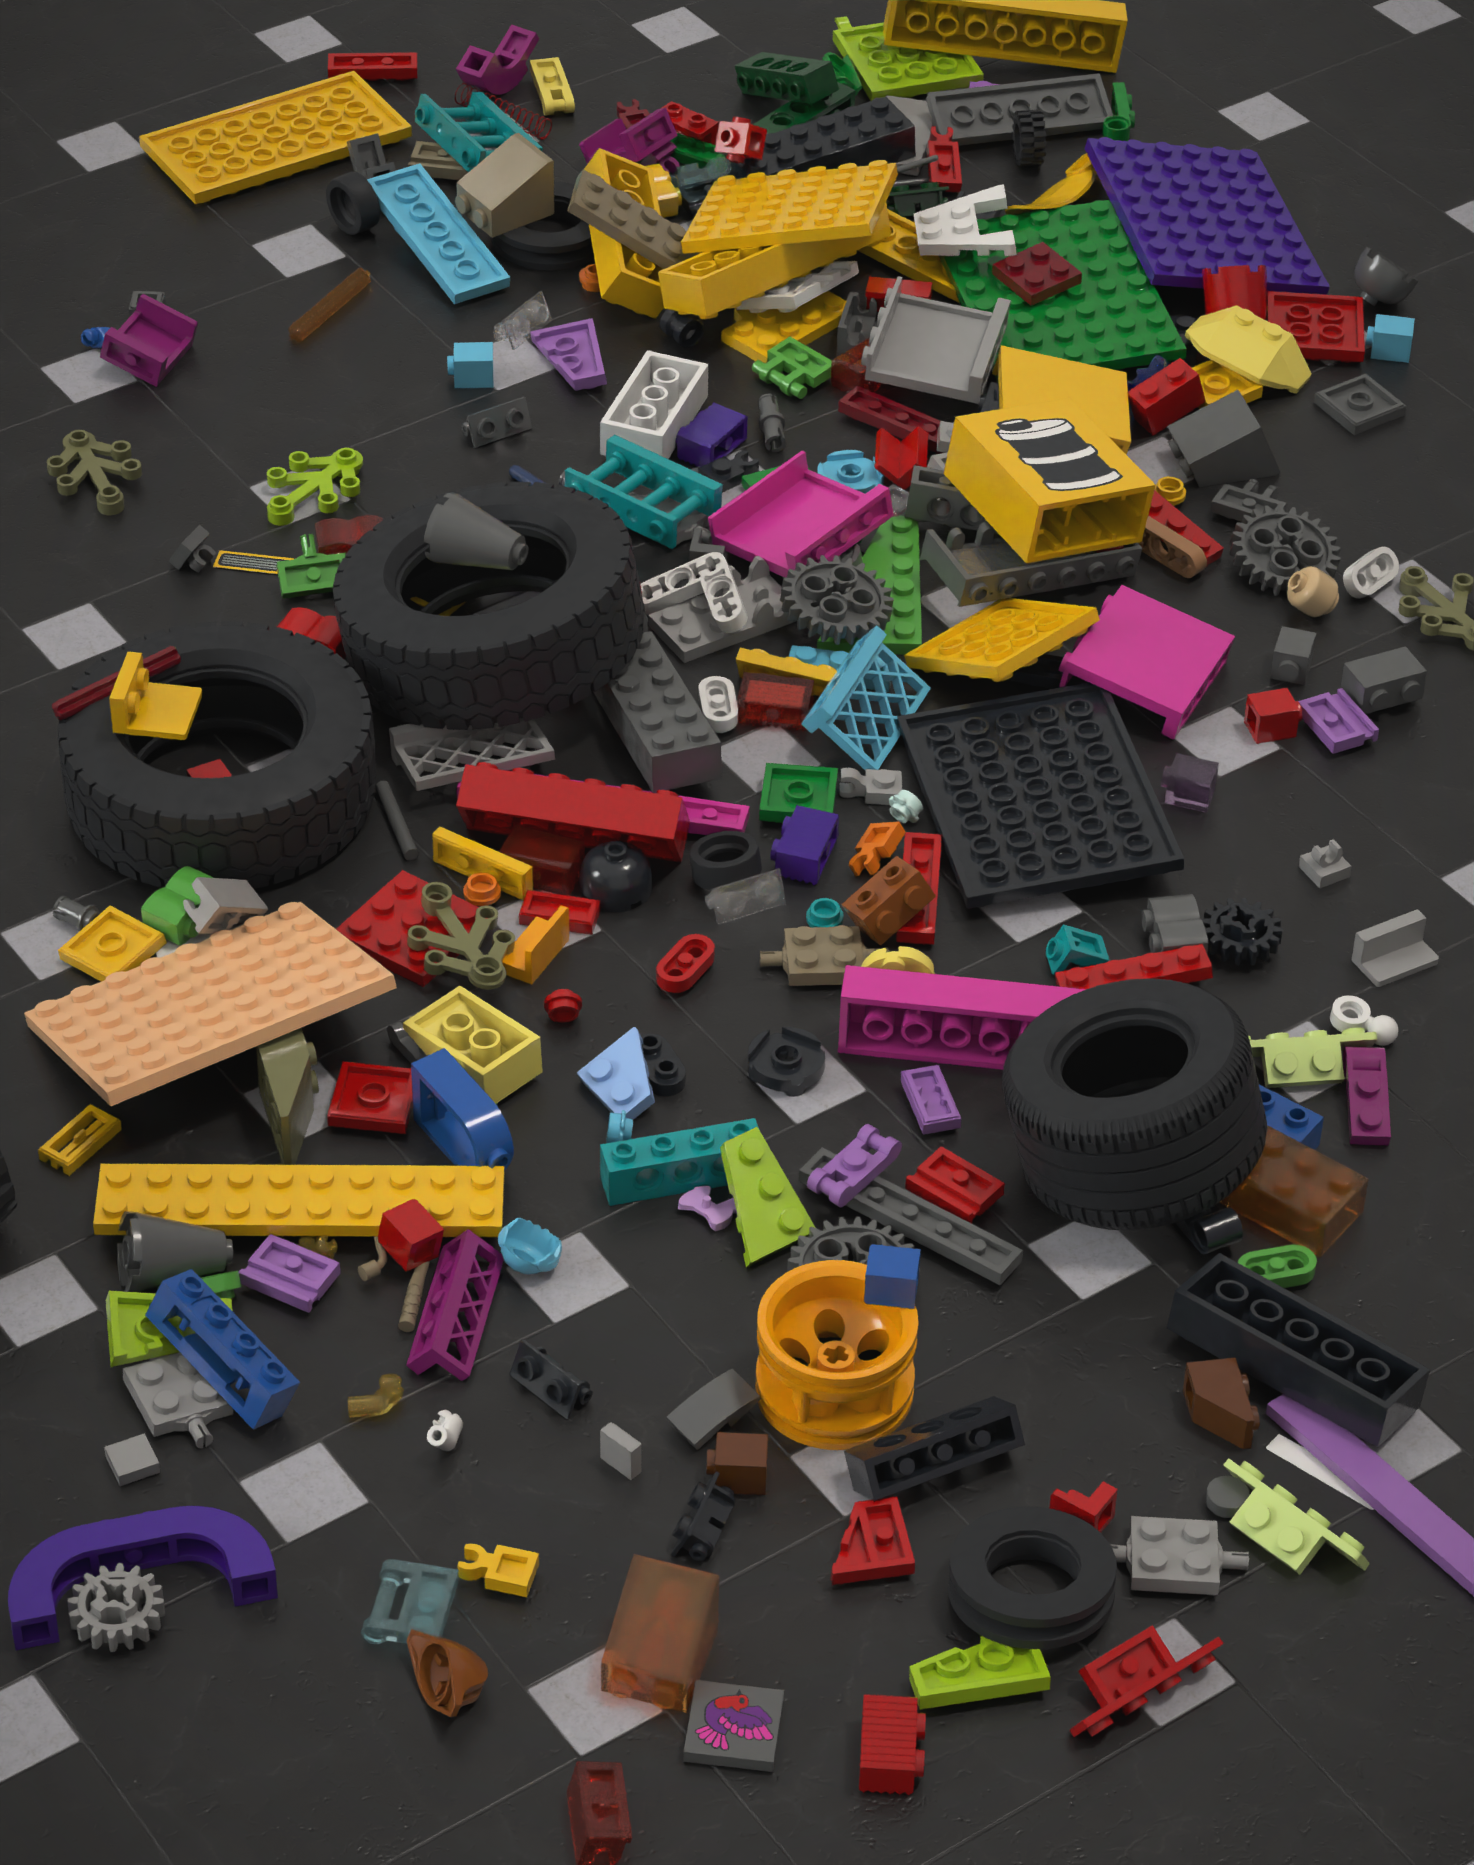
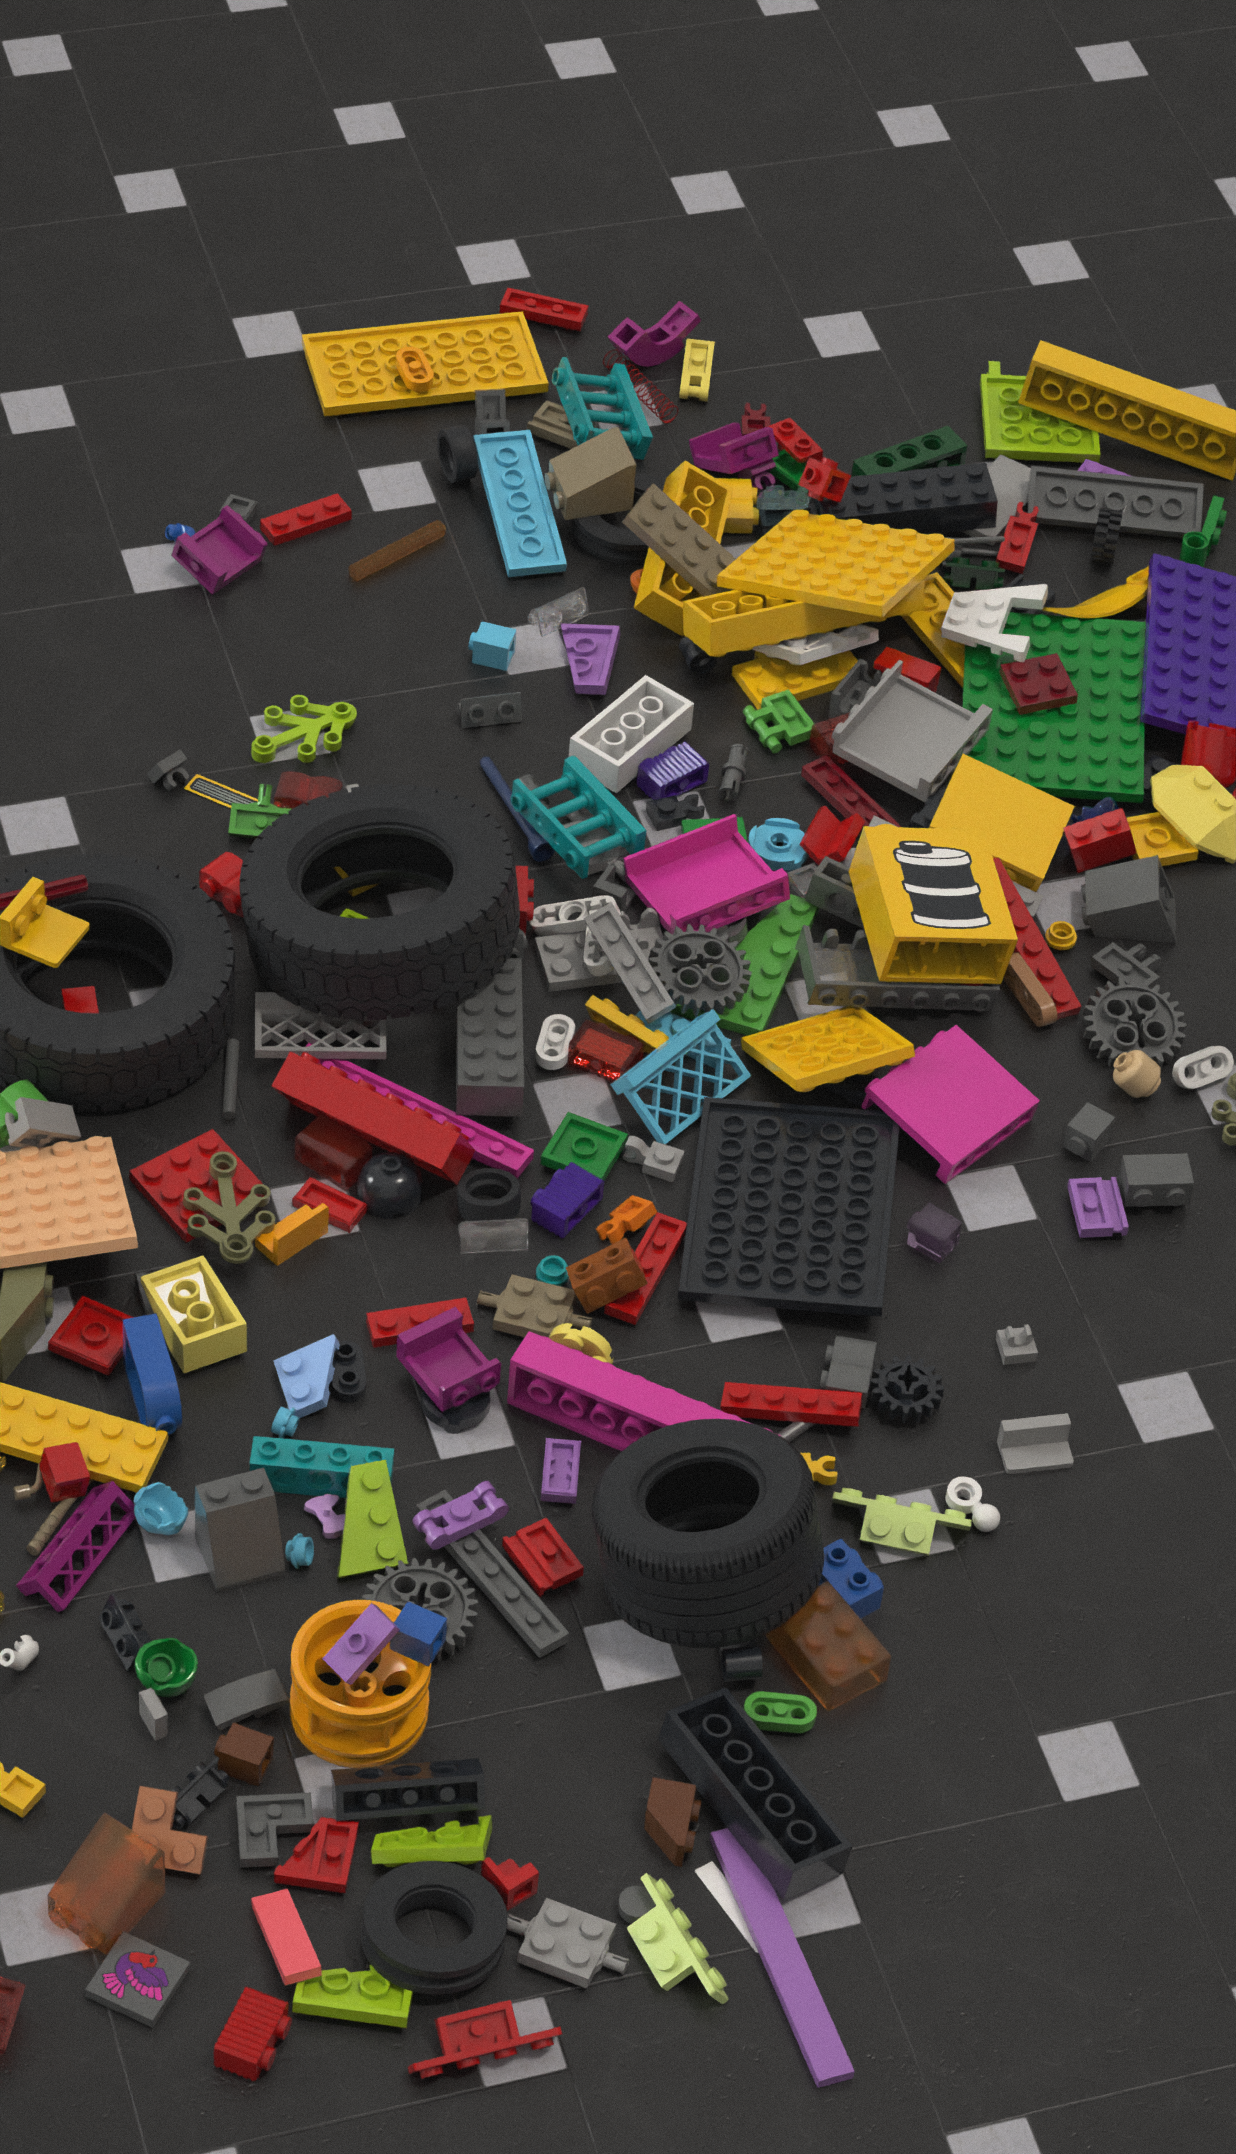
camera: 15 degrees right, 5 degrees up
olive plant [46,430,142,515] -> none
dark grey cone [424,492,528,570] -> none
yellow tile [432,827,533,901] -> none
orange plate [463,873,501,907] -> none
red plate [544,989,582,1023] -> none
red plate [656,934,715,993] -> none
dark green brick [734,52,839,104] -> none
green hinge [822,52,863,96] -> none
light aqua plate [889,790,923,823] -> none
teal bracket [1046,924,1110,975] -> none
red brick [1244,688,1302,744] -> none
magenta plate [1342,1047,1391,1145] -> none
none -> nougat plate [126,1786,208,1874]
none -> green hair [135,1638,198,1698]
none -> dark grey slope [195,1468,285,1592]
none -> dark grey plate [236,1792,313,1868]
none -> coral tile [251,1889,322,1986]
none -> red plate [260,493,352,546]
none -> medium azure plate [285,1533,314,1569]
none -> medium lavender plate [322,1603,400,1685]
none -> red plate [366,1298,474,1348]
none -> lime wing [371,1815,492,1867]
none -> light orange plate [396,347,434,393]
none -> magenta panel [396,1307,501,1412]
none -> light grey plate [584,902,676,1024]

